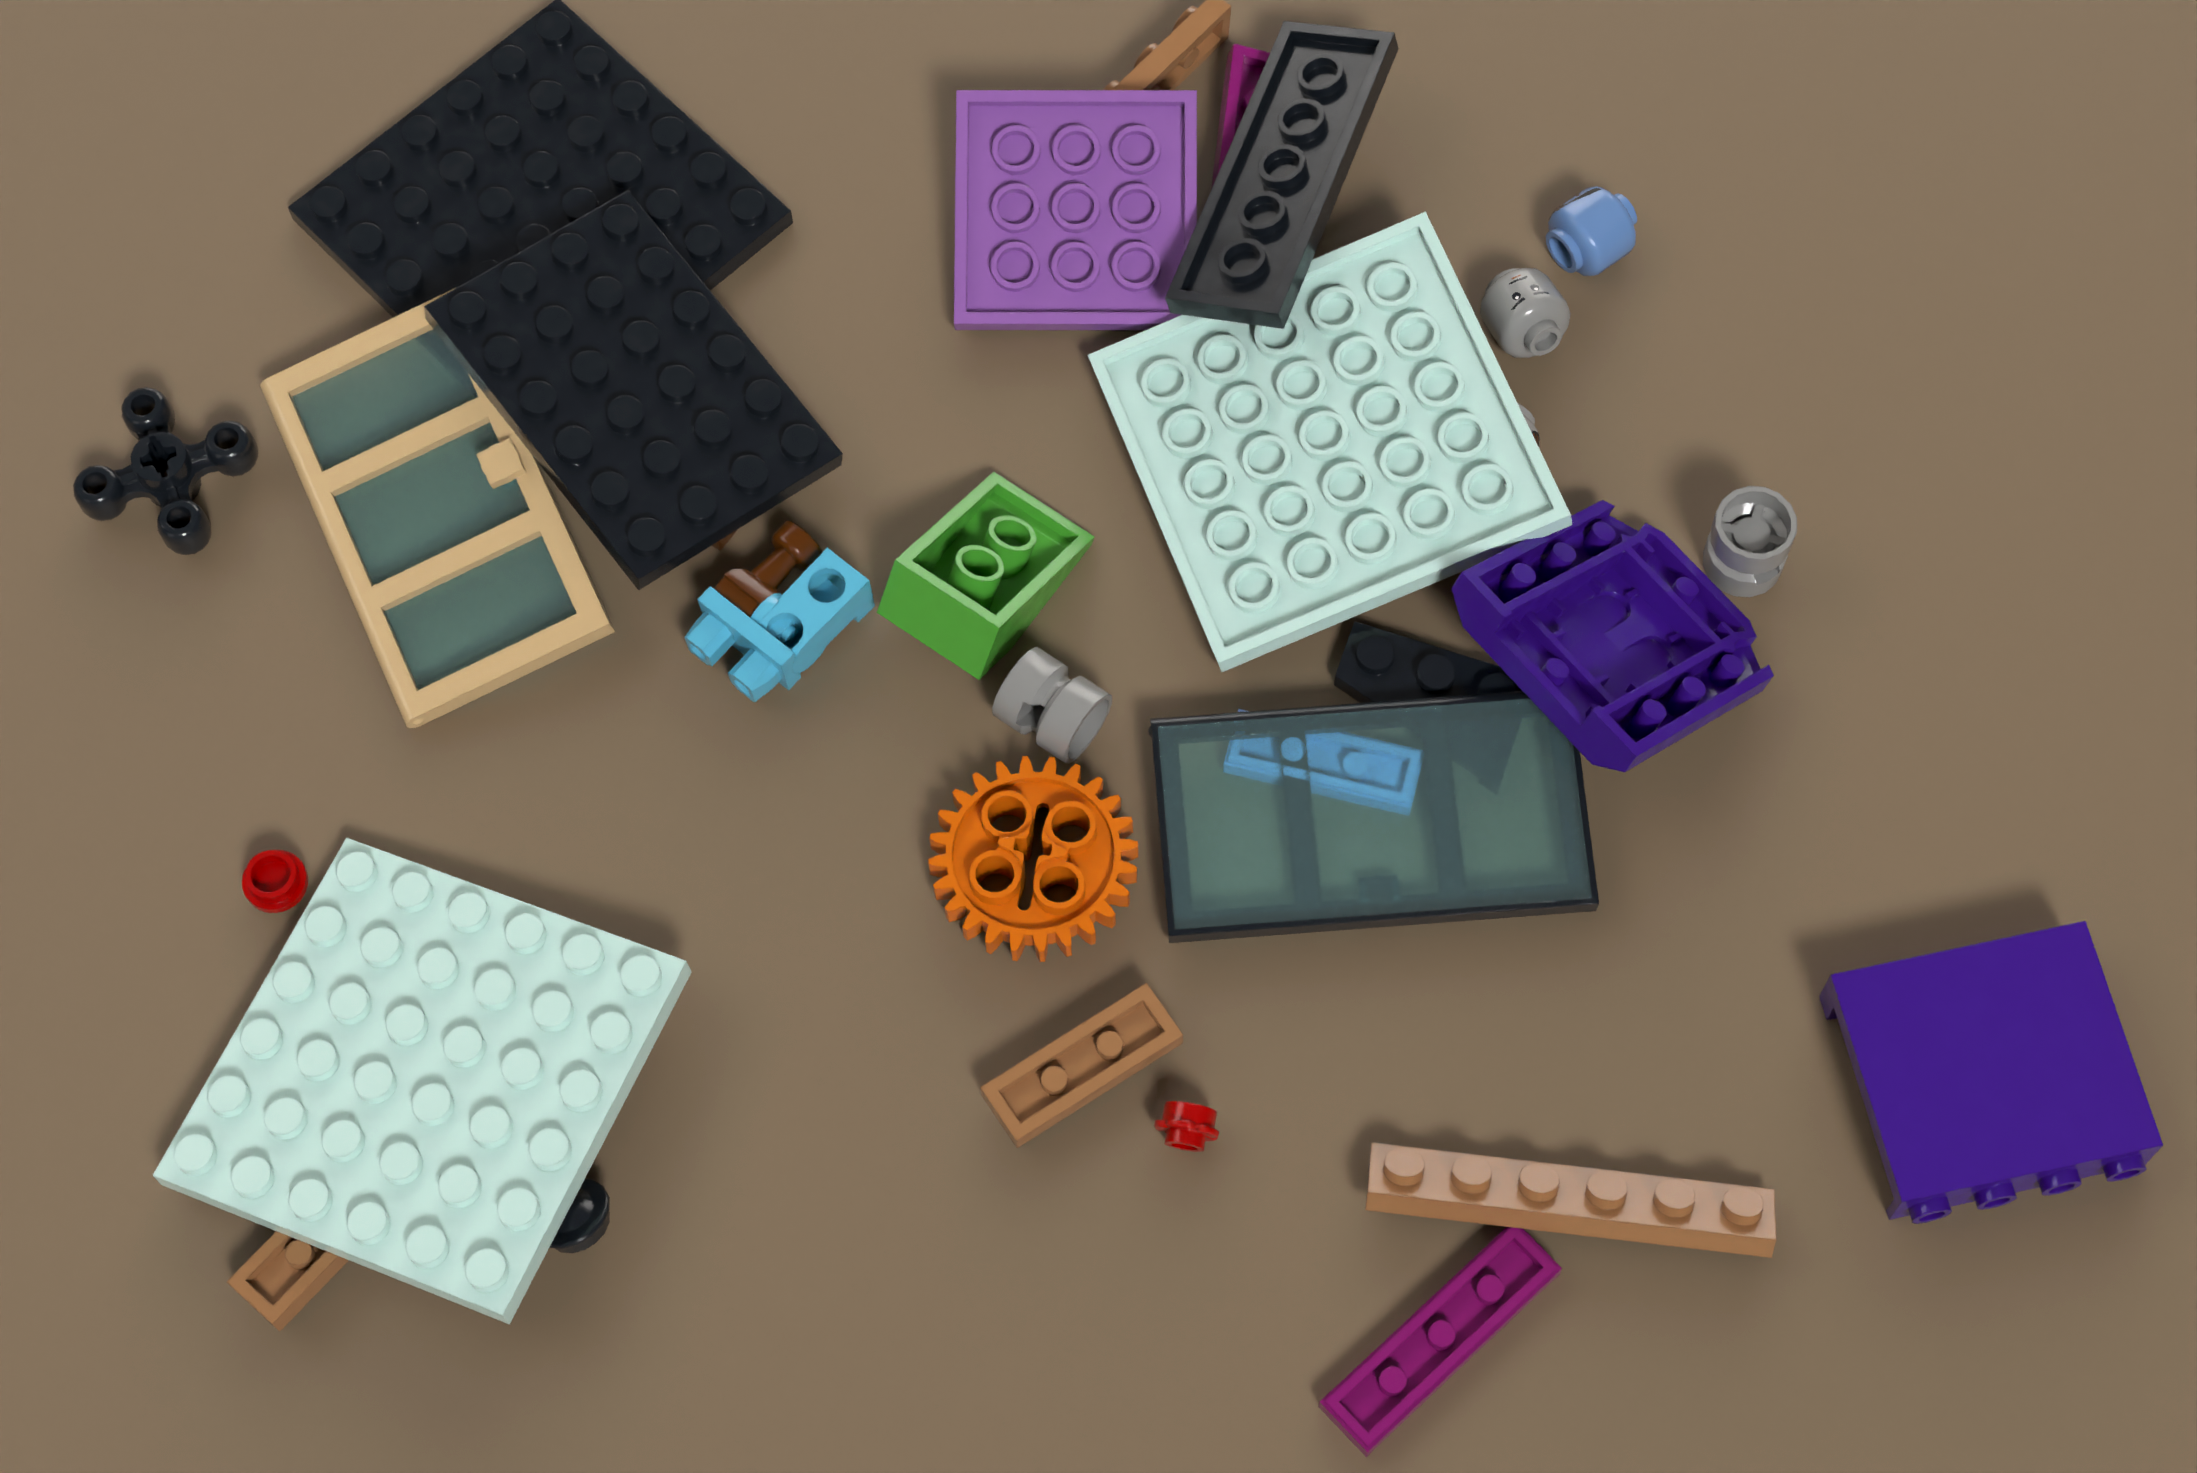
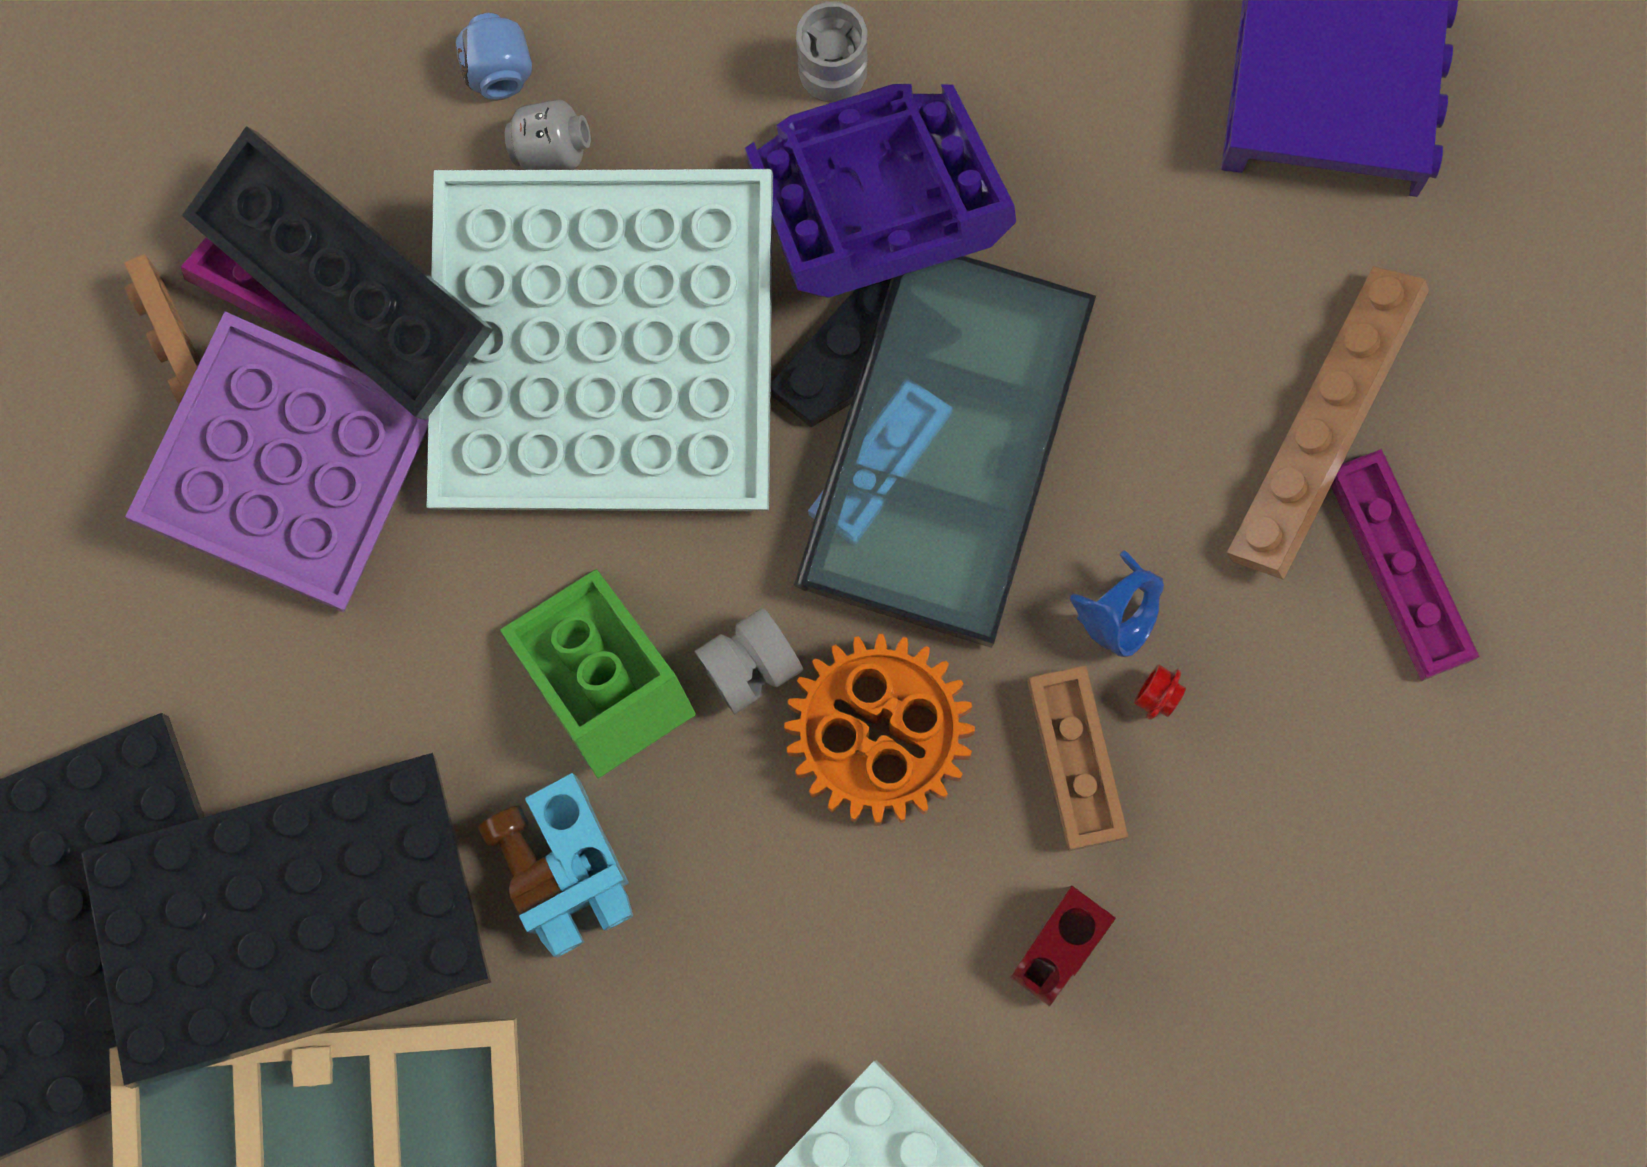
camera: 65 degrees left, 10 degrees up
none -> dark red leg [1010,885,1116,1007]
none -> blue piece [1070,550,1164,657]

